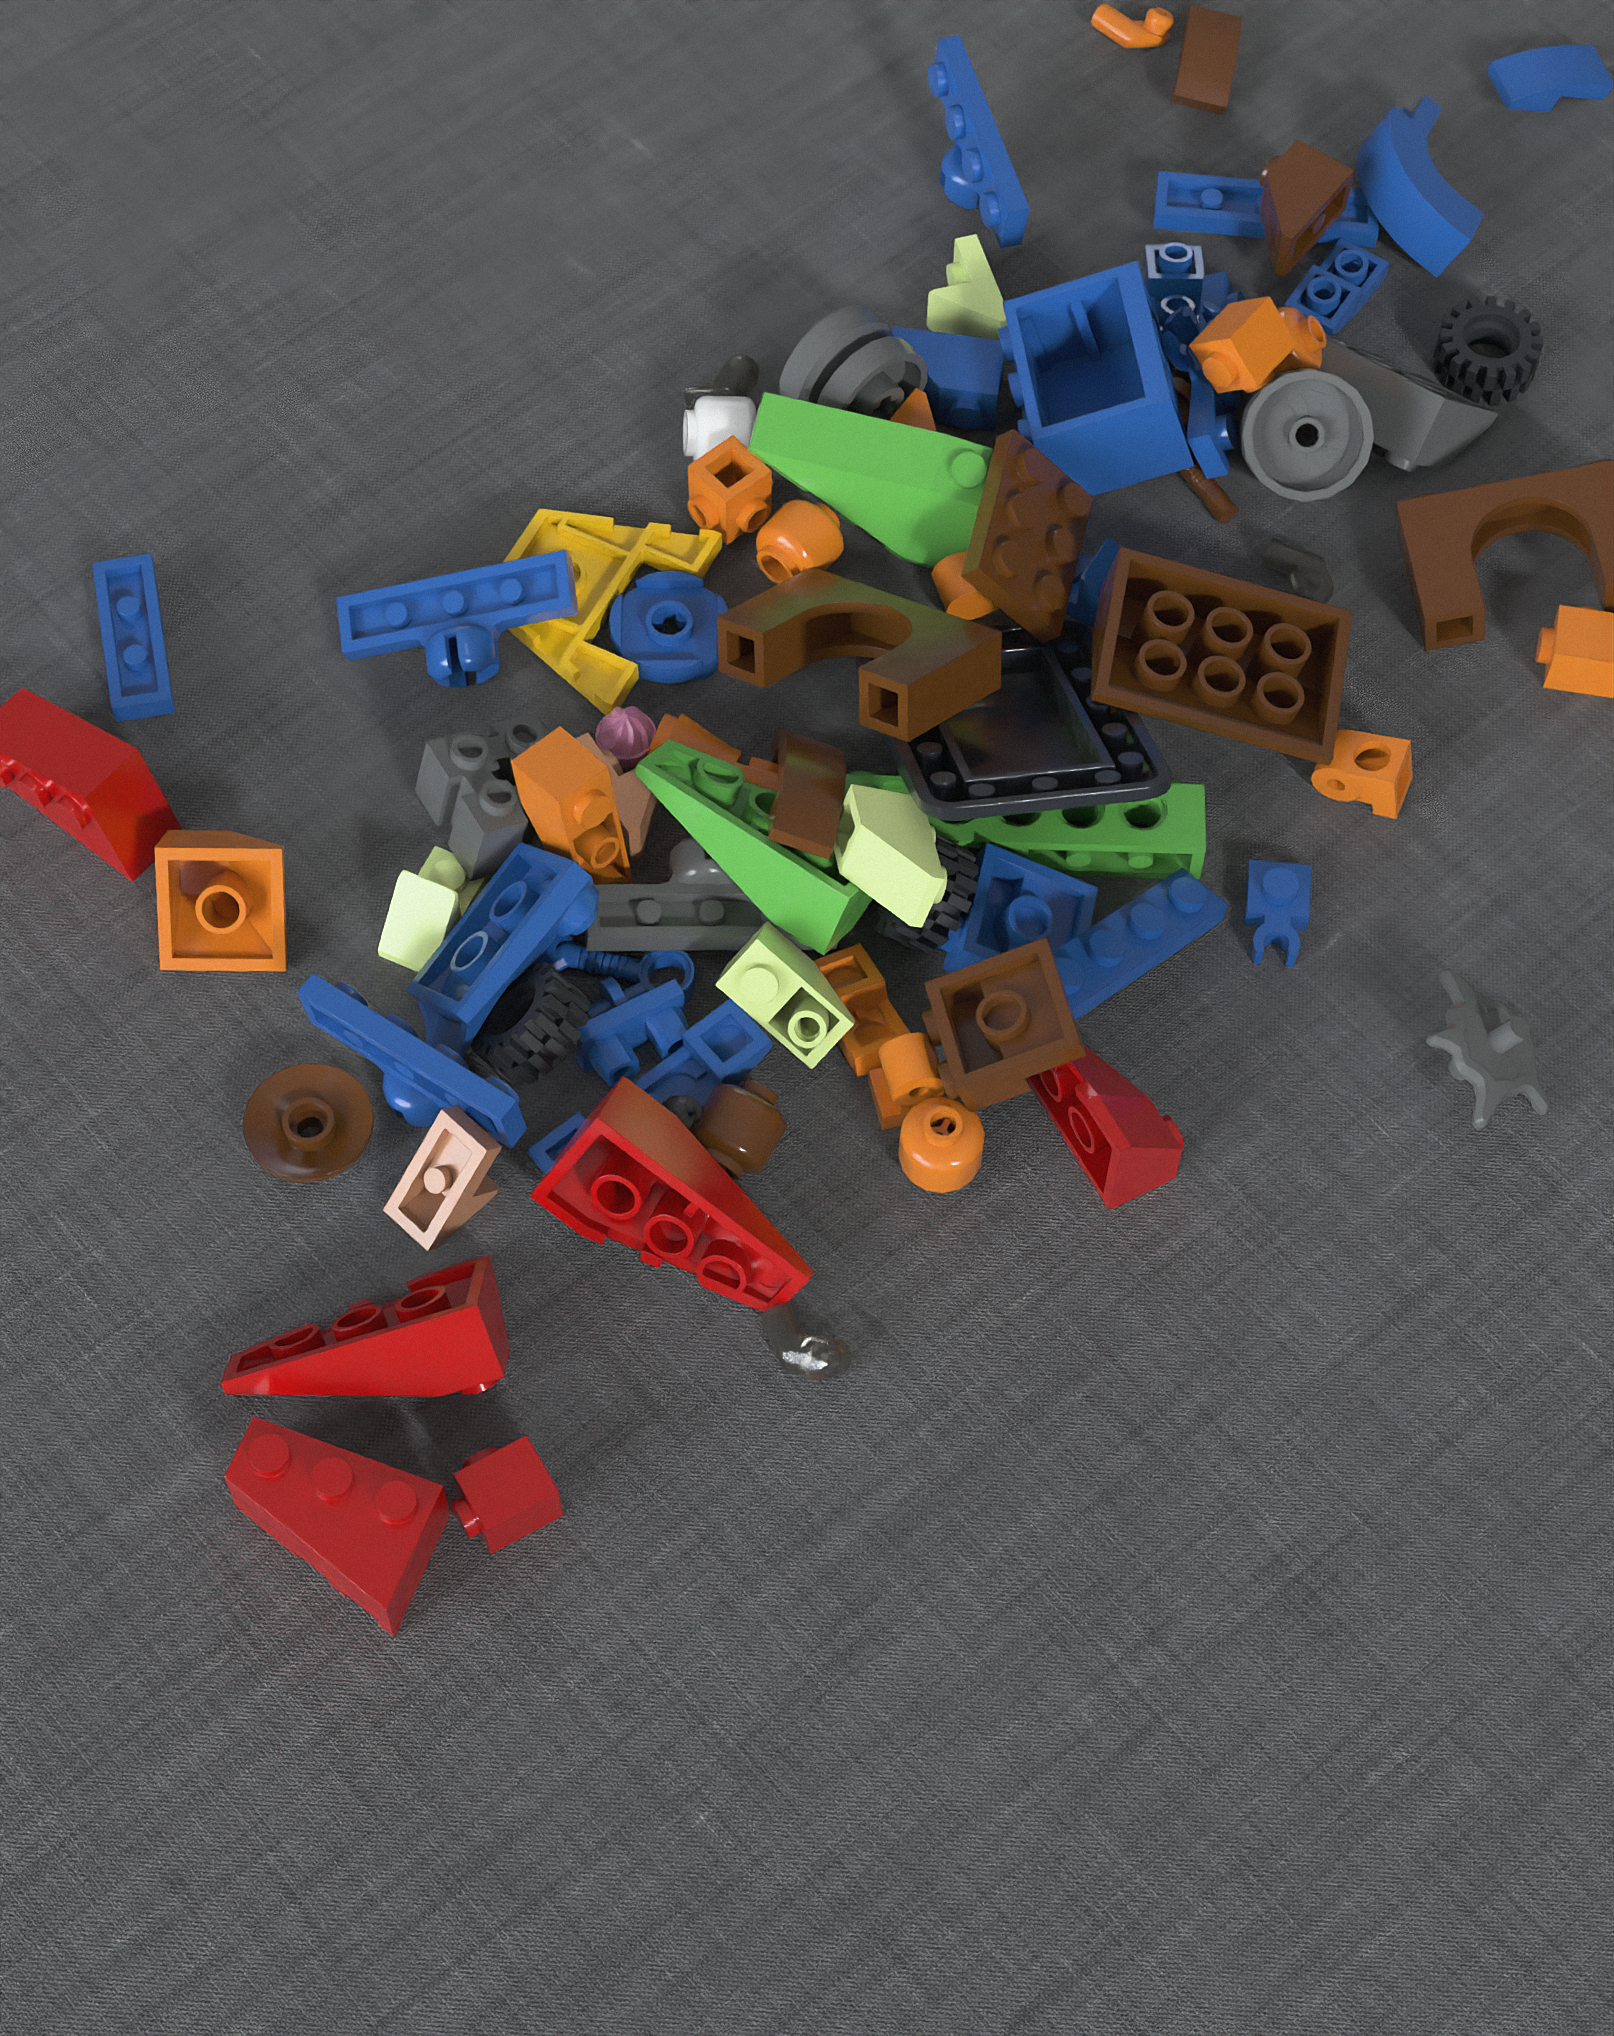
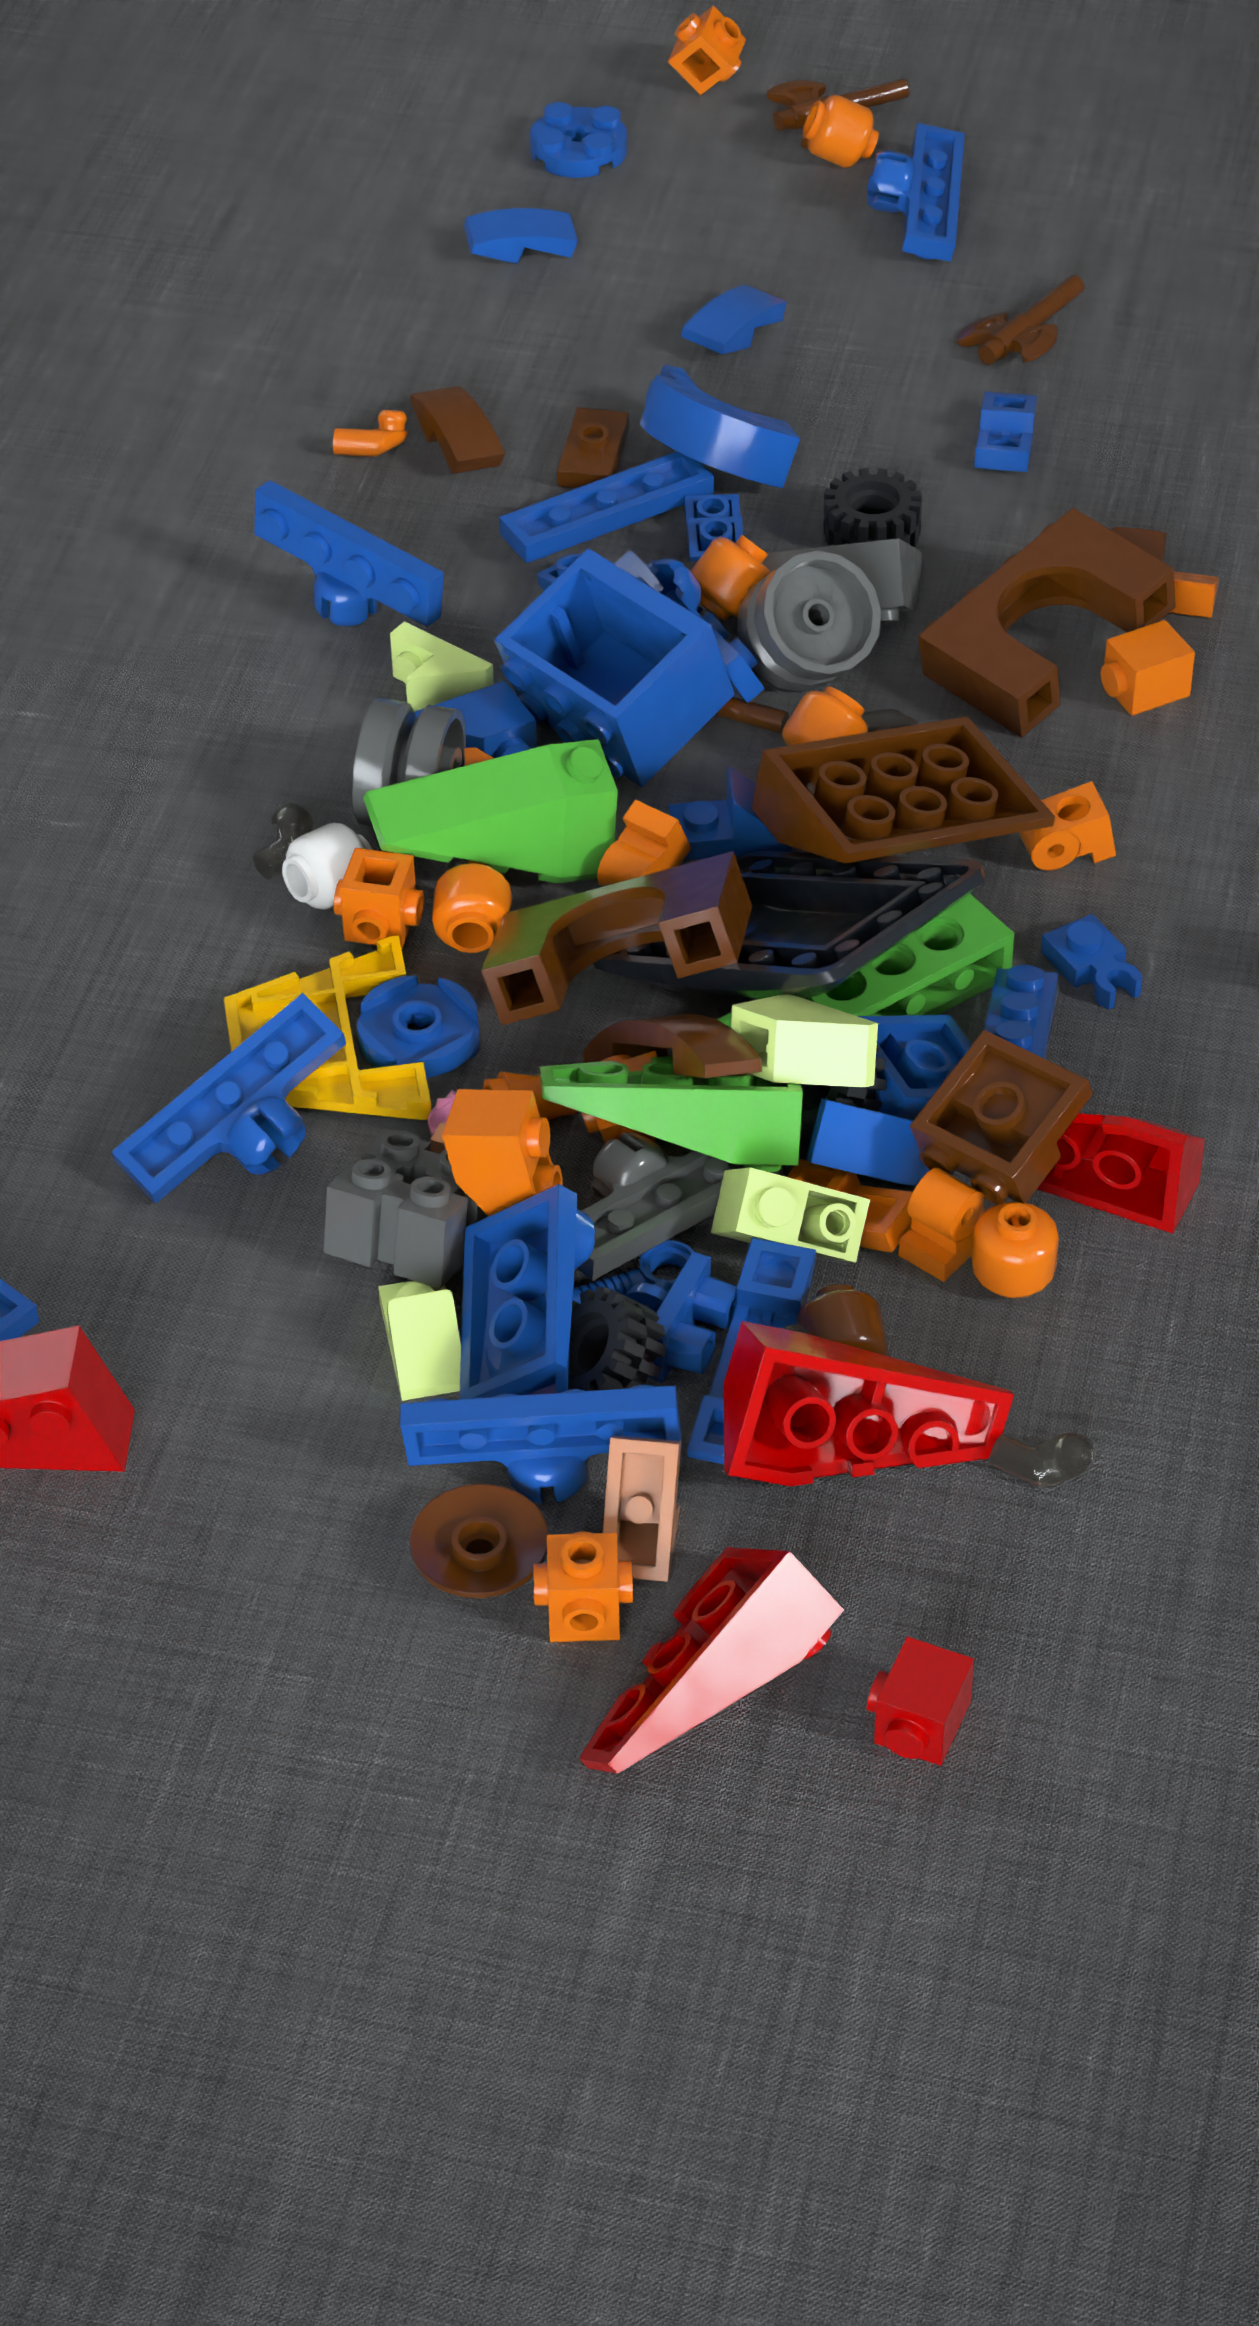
camera: 35 degrees left, 15 degrees down
orange slope [155,830,288,971] -> none
red wedge [224,1416,450,1638] -> none
reddish brown plate [961,429,1093,643] -> none
orange brick [1189,296,1297,393] -> none
reddish brown slope [1259,139,1354,277] -> none
none -> orange brick [533,1531,633,1642]
none -> reddish brown plate [557,407,629,488]
none -> orange head [782,686,868,746]
none -> blue slope [806,1098,929,1187]

